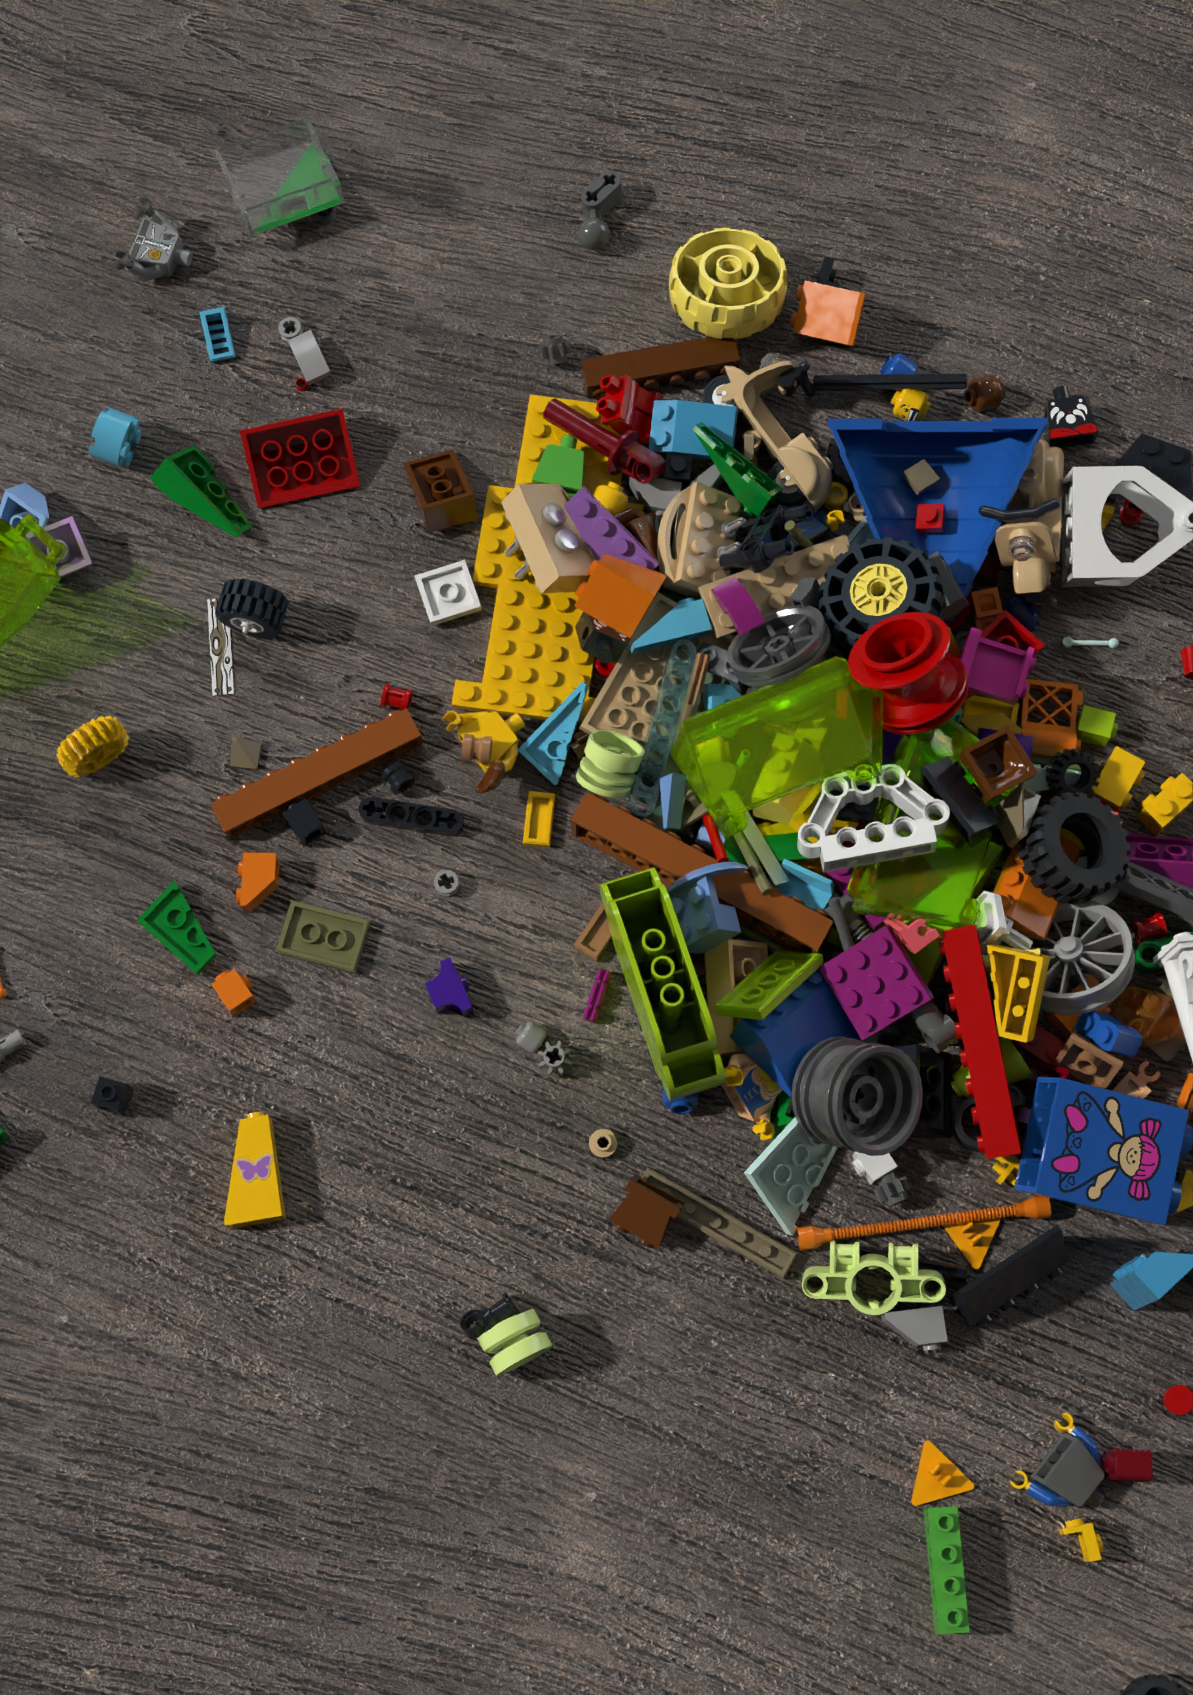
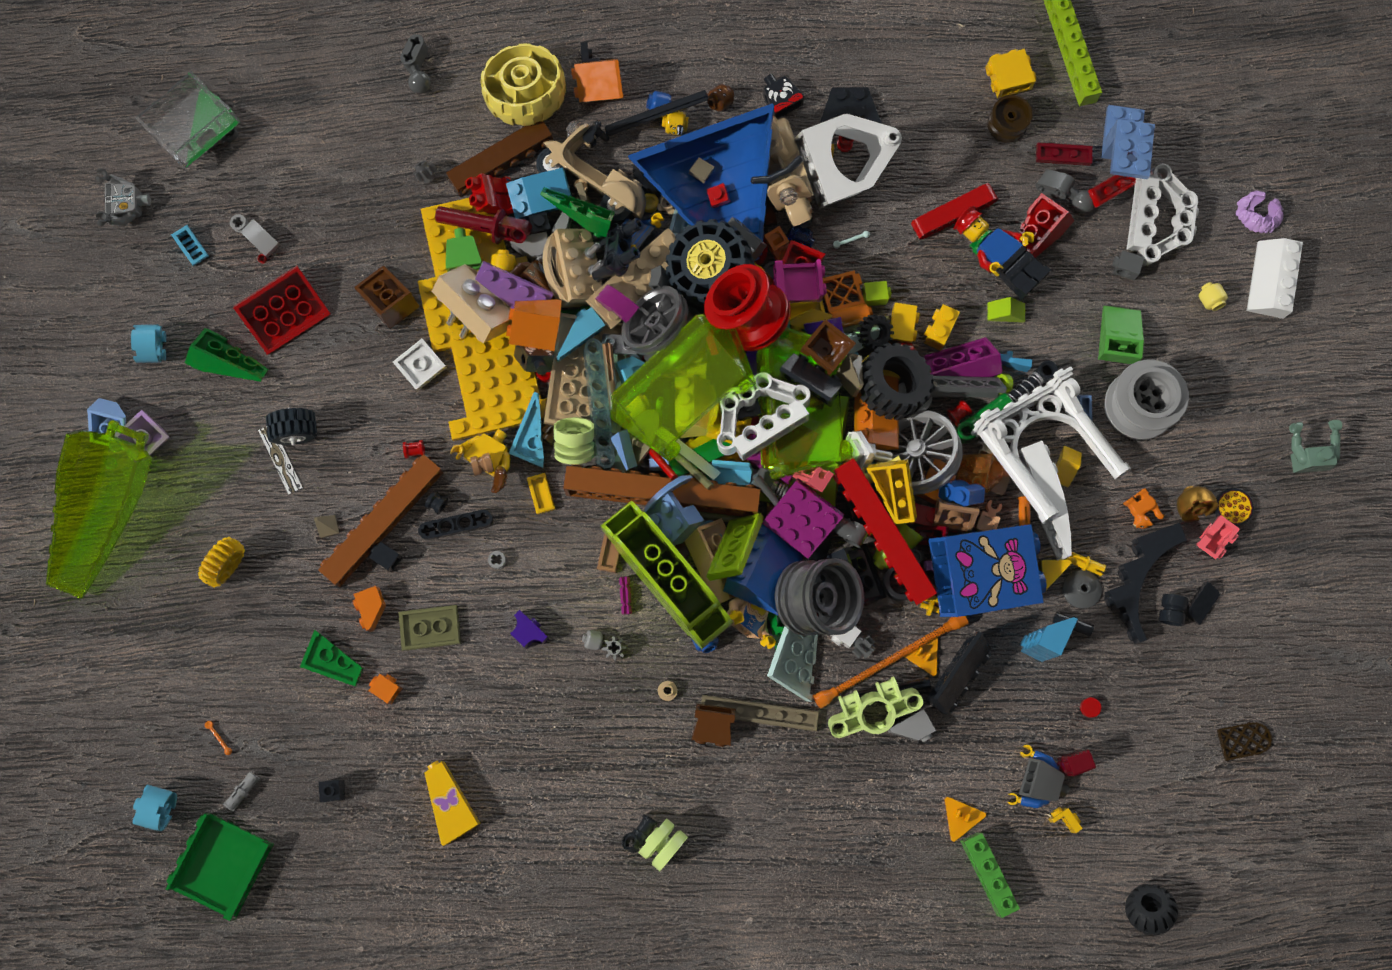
camera: 25 degrees left, 5 degrees up
olive bar [785,520,814,549] -> none

